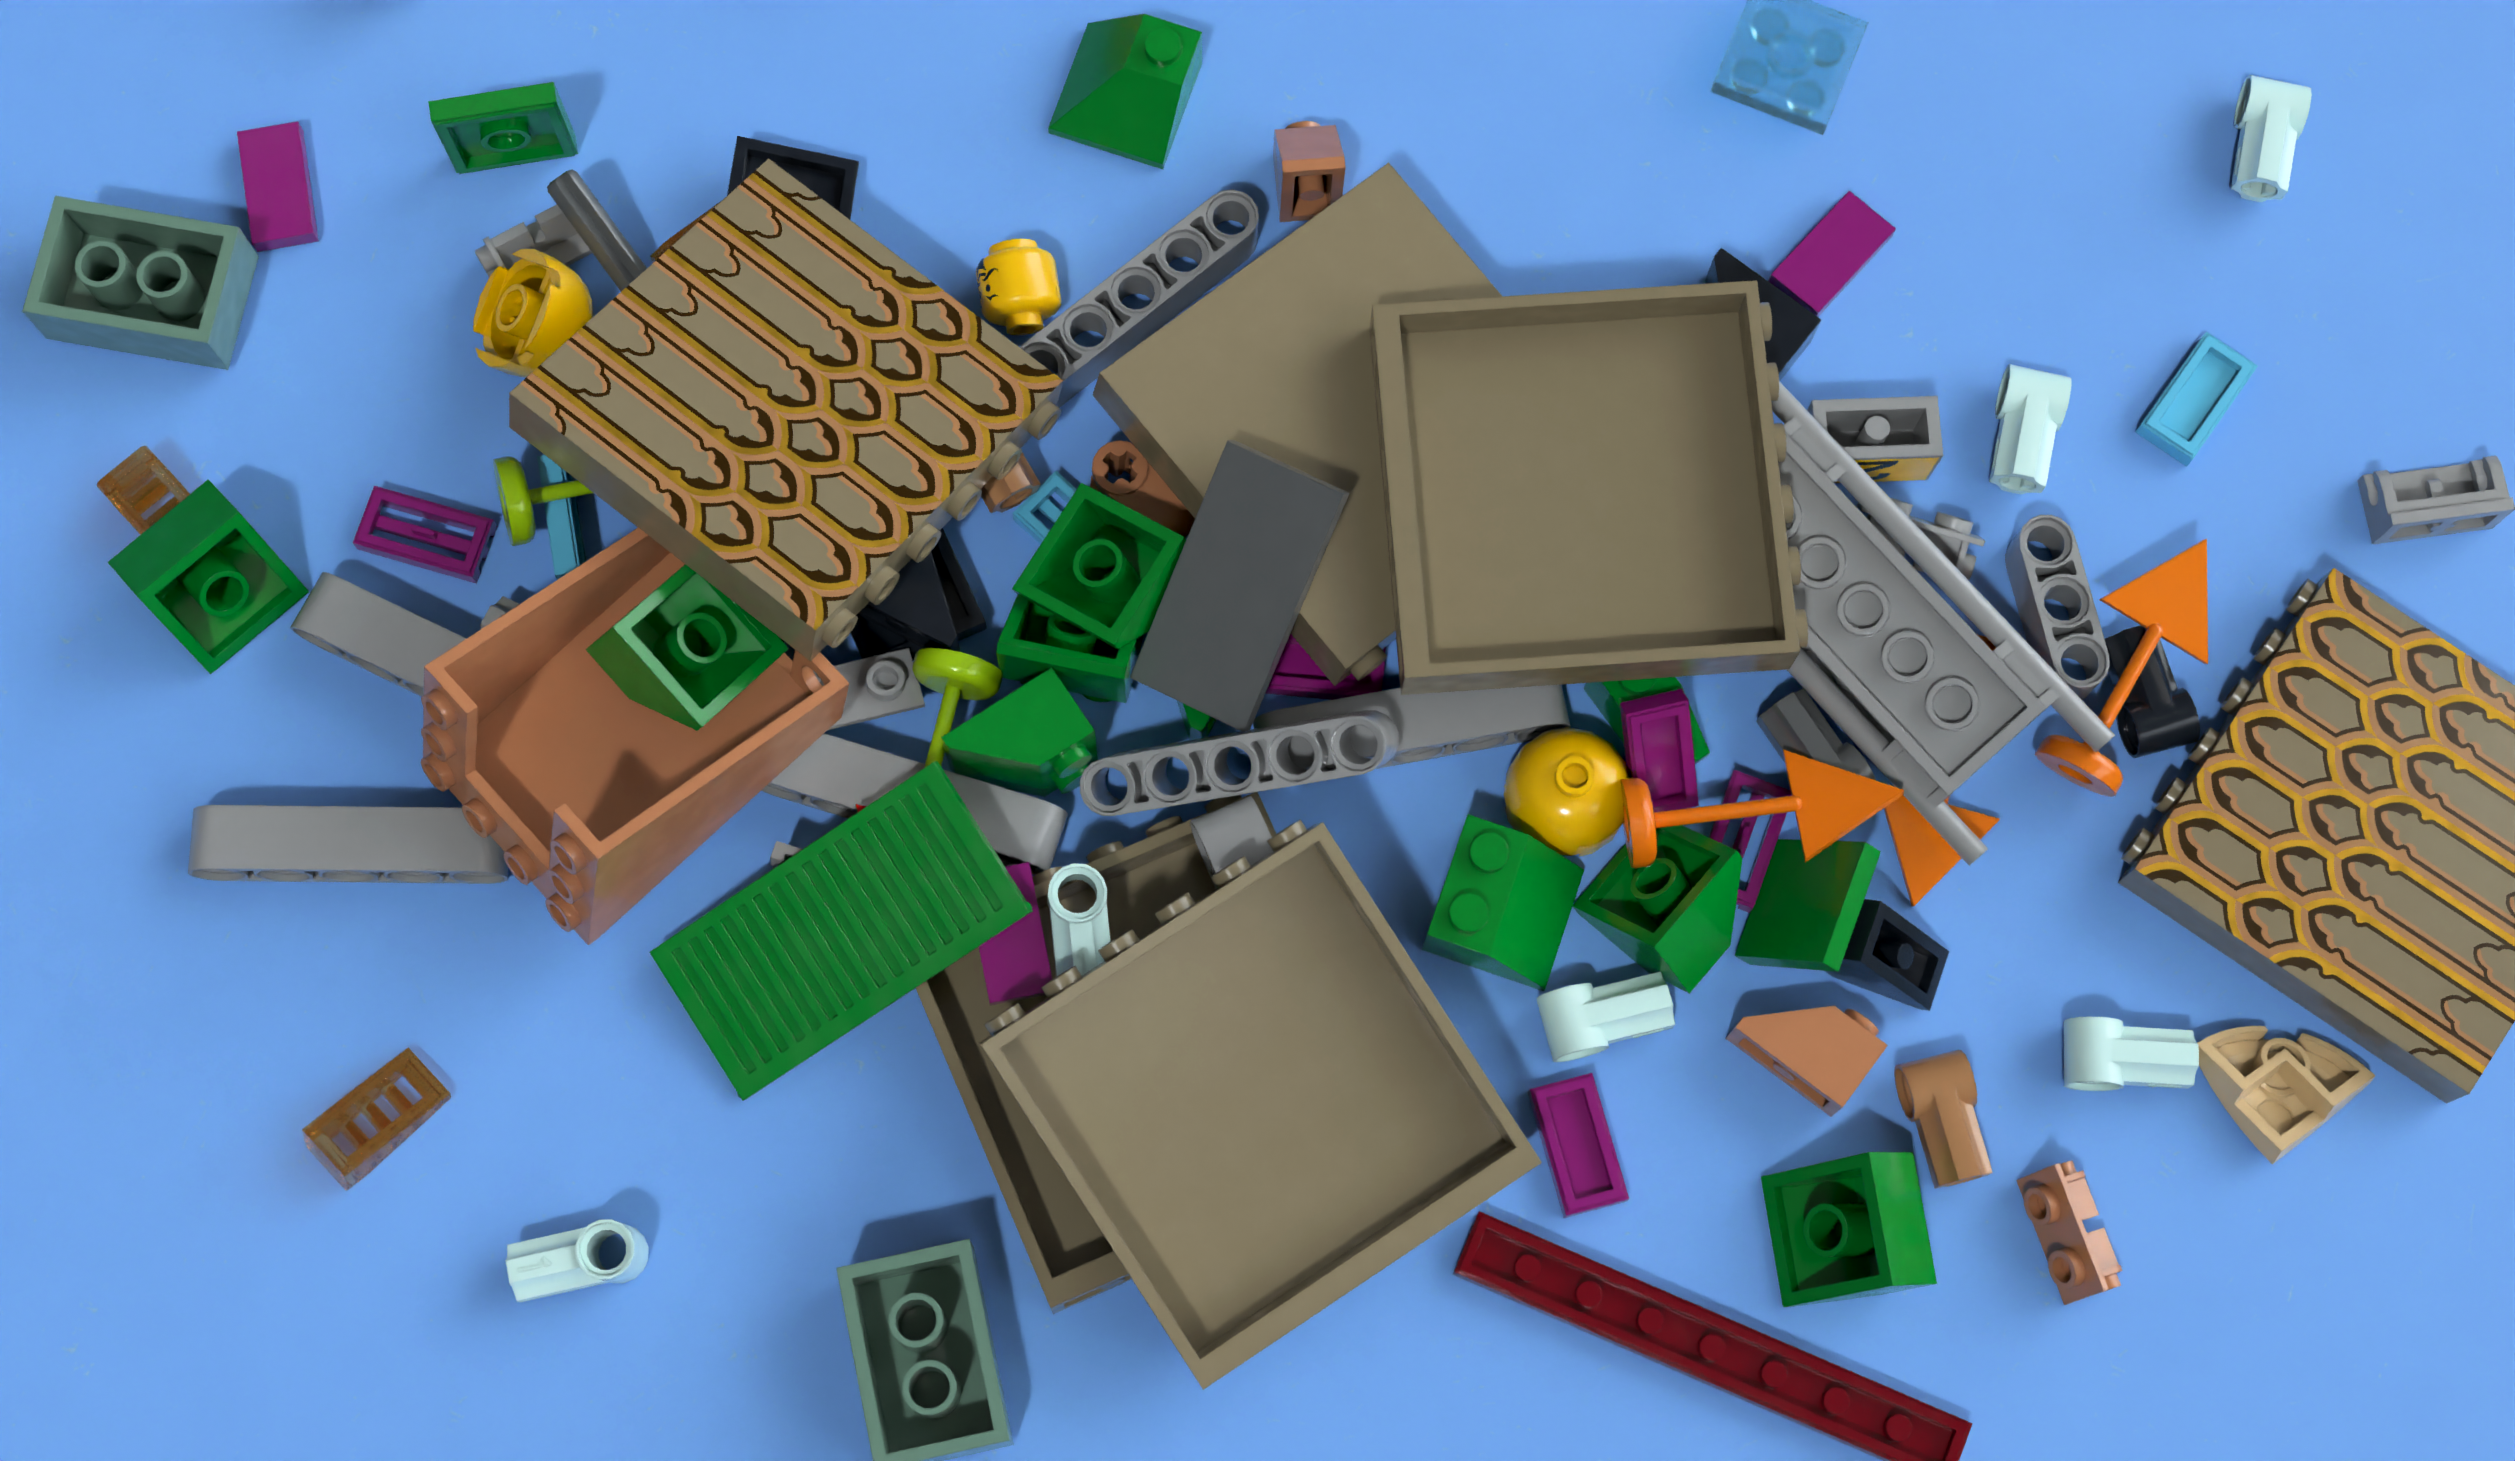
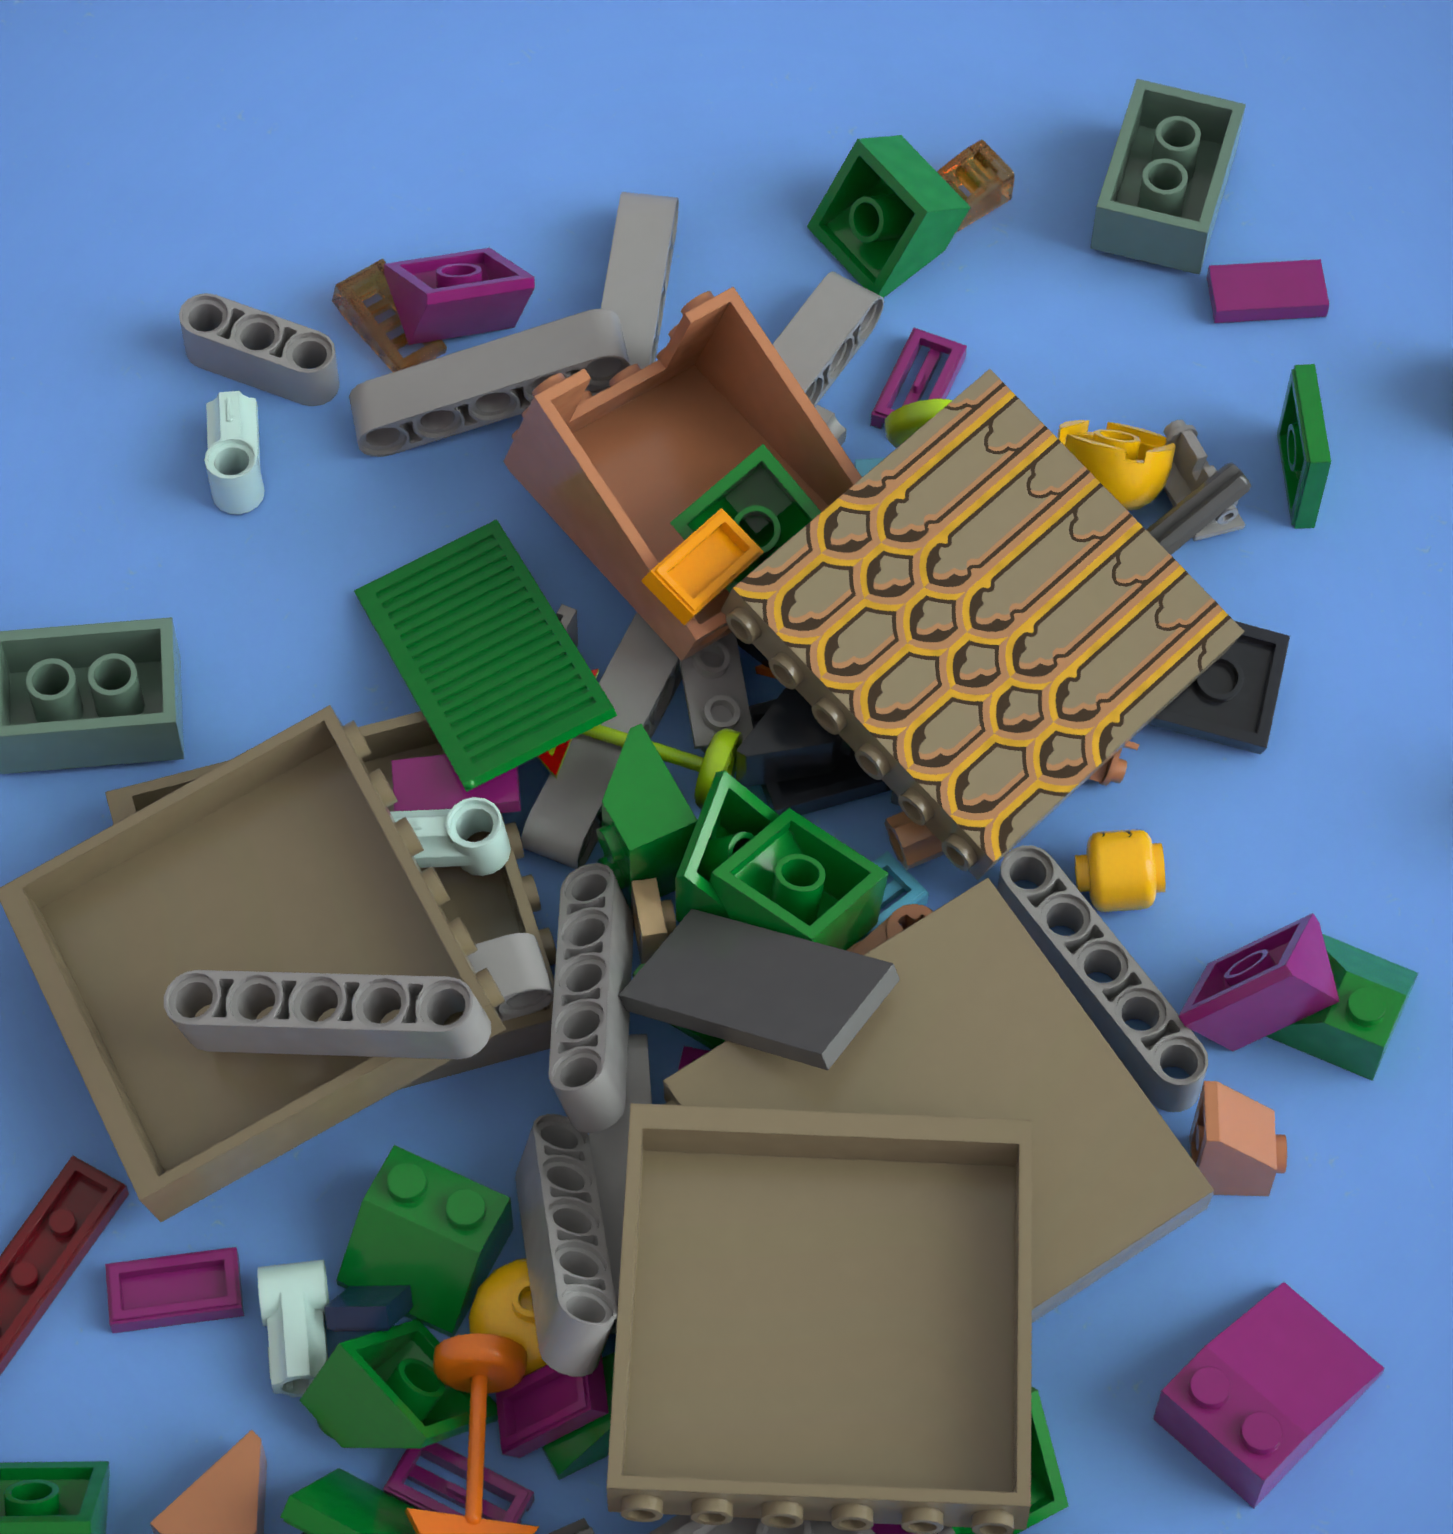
camera: 100 degrees right, 15 degrees down
none -> light grey beam [164,970,491,1059]
none -> light grey beam [179,293,340,406]
none -> dark blue tile [324,1285,413,1332]
none -> light grey beam [349,309,630,457]
none -> magenta slope [384,248,535,345]
none -> light grey beam [515,1114,617,1377]
none -> tan plate [631,878,676,964]
none -> light orange tile [641,508,764,626]
none -> magenta slope [1153,1282,1385,1508]
none -> magenta slope [1178,913,1340,1051]

